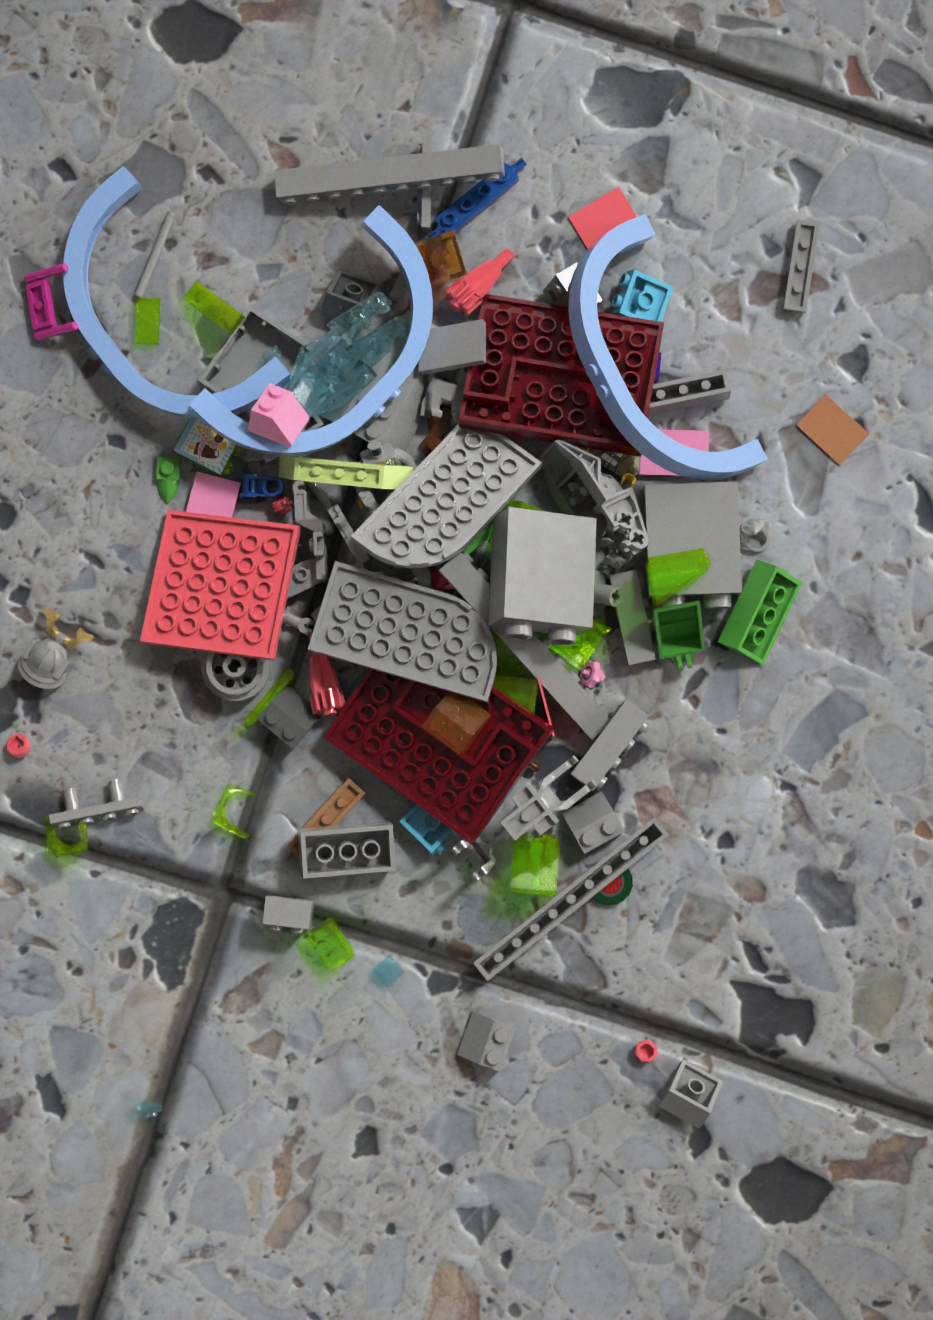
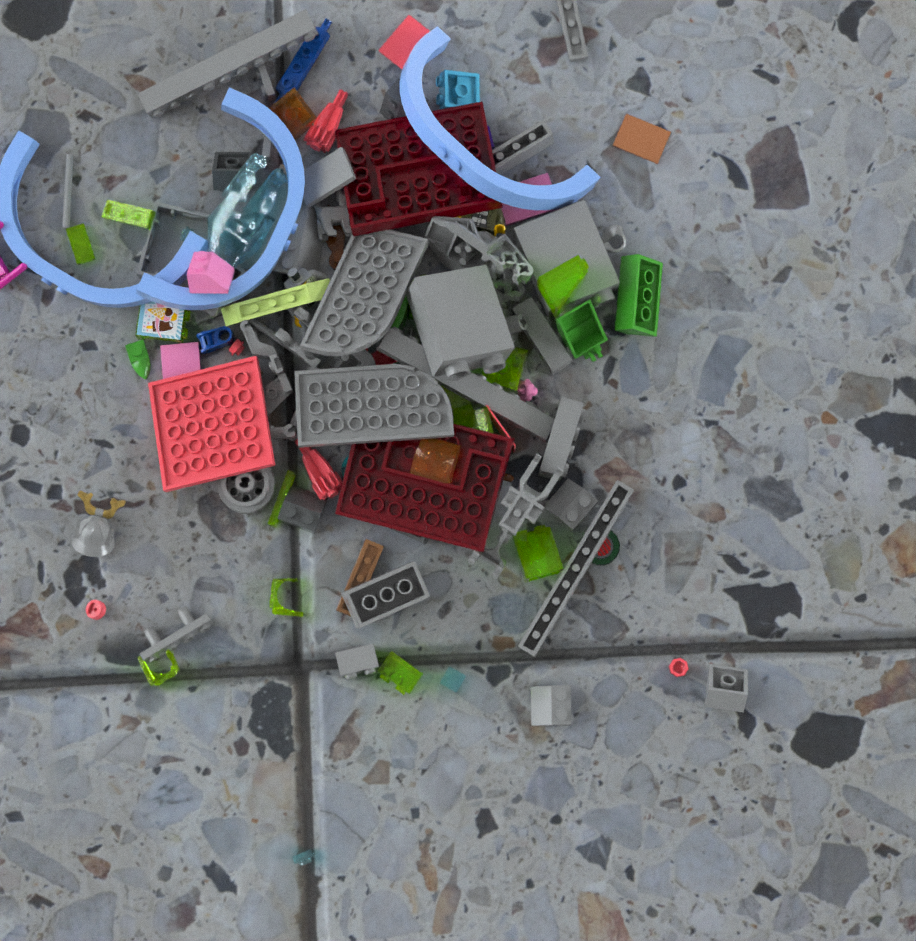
camera: 25 degrees left, 5 degrees down
medium azure plate [399,804,460,855] -> none

